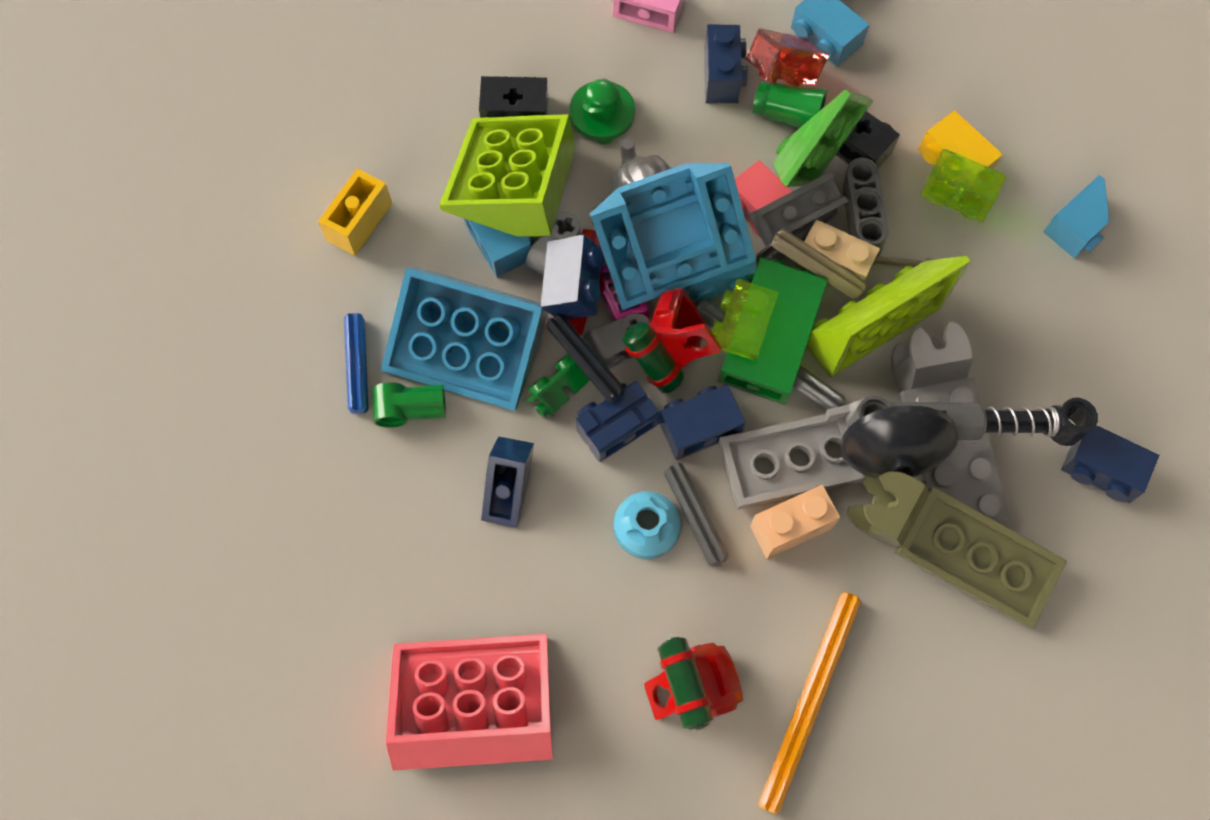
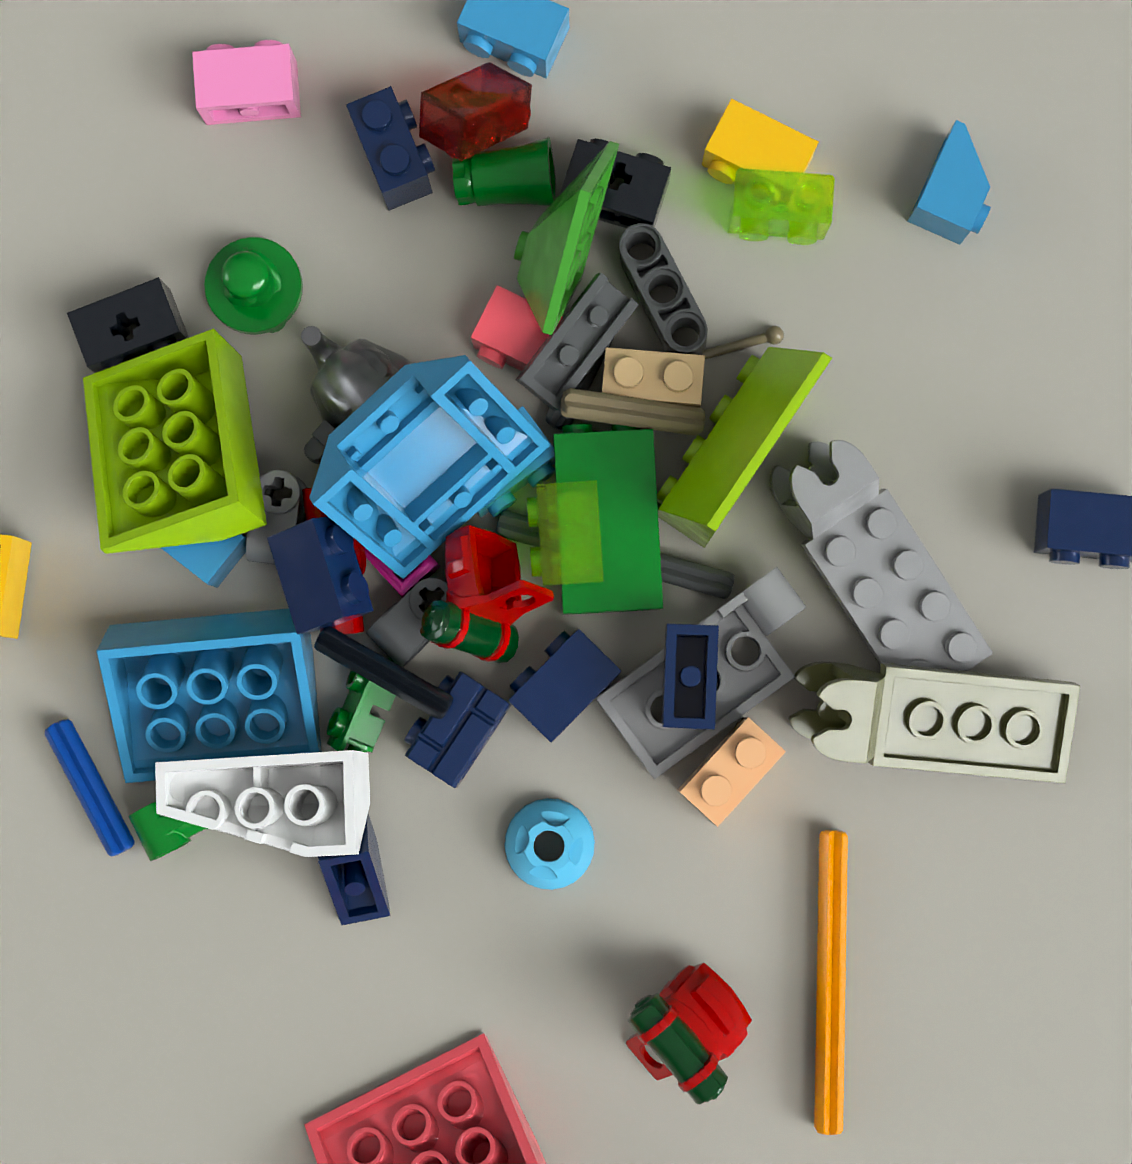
camera: 15 degrees left, 15 degrees up
dark grey axle [665,463,728,567] -> none
black dish [840,405,958,479] -> none
piece [848,396,1098,446] -> none
none -> white wedge [155,750,370,857]
none -> dark blue brick [662,623,719,730]

